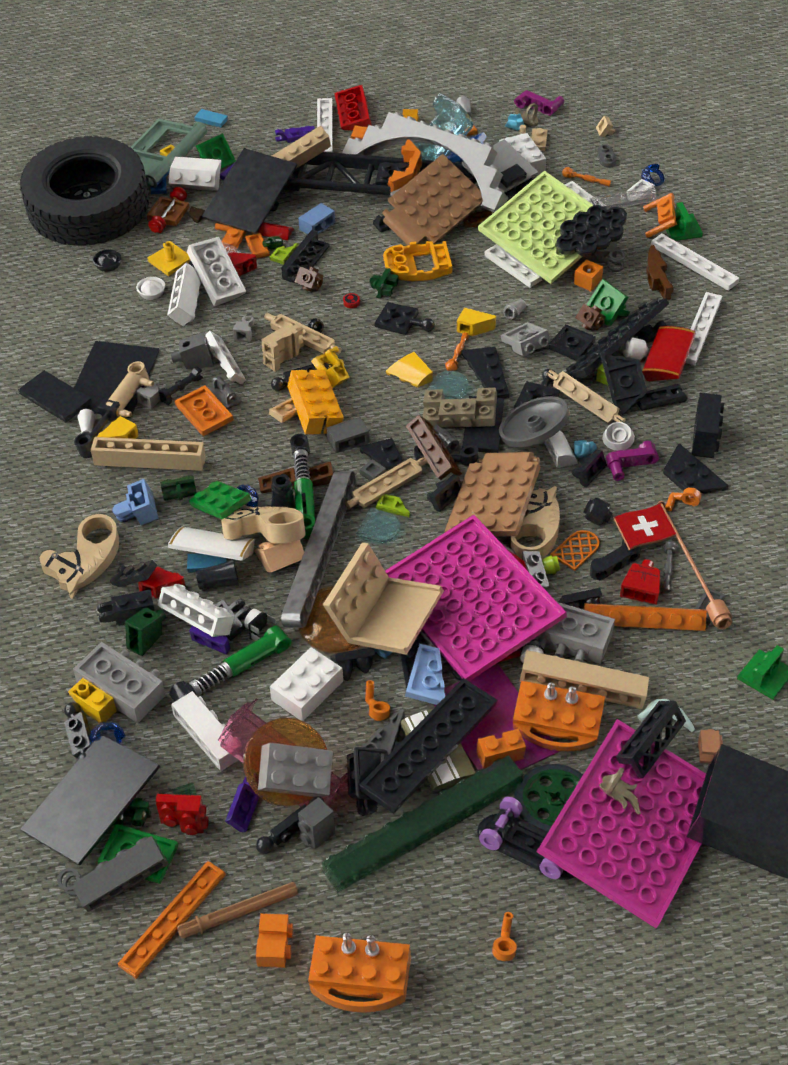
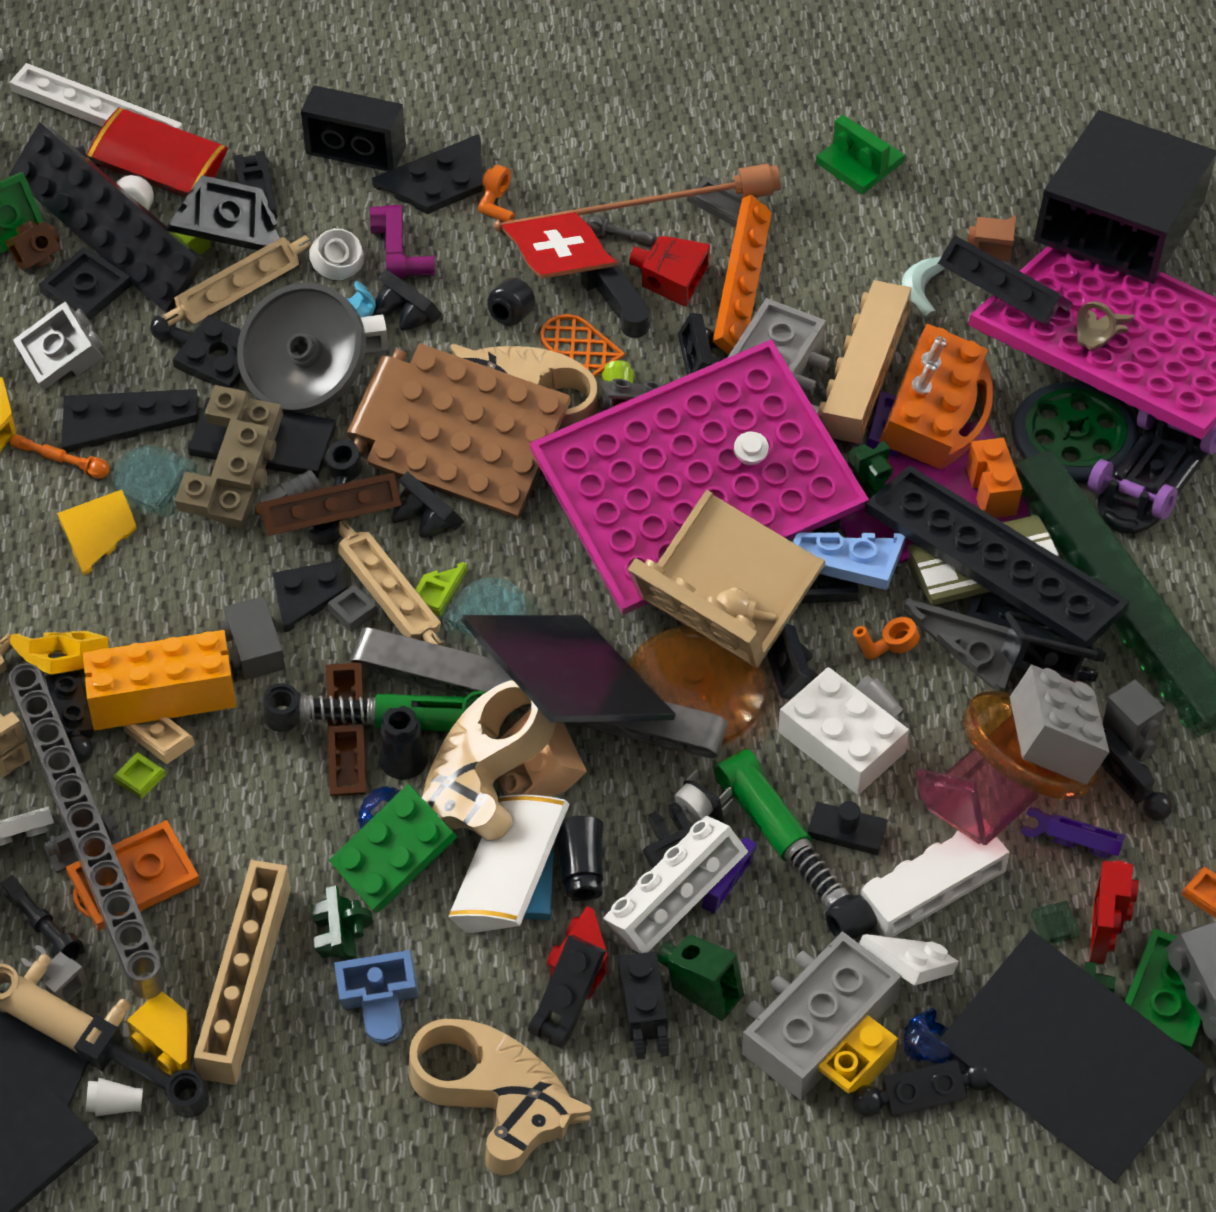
camera: 85 degrees left, 5 degrees up
none -> flat silver beam [9,663,165,999]
none -> lime tile [113,752,166,800]
none -> black piece [461,615,676,723]
none -> tan piece [716,587,776,622]
none -> white plate [734,432,769,465]
none -> black tile [808,801,888,856]
none -> dark green hips [848,441,893,499]
none -> light grey cone [855,675,904,720]
none -> white wing [859,934,959,986]

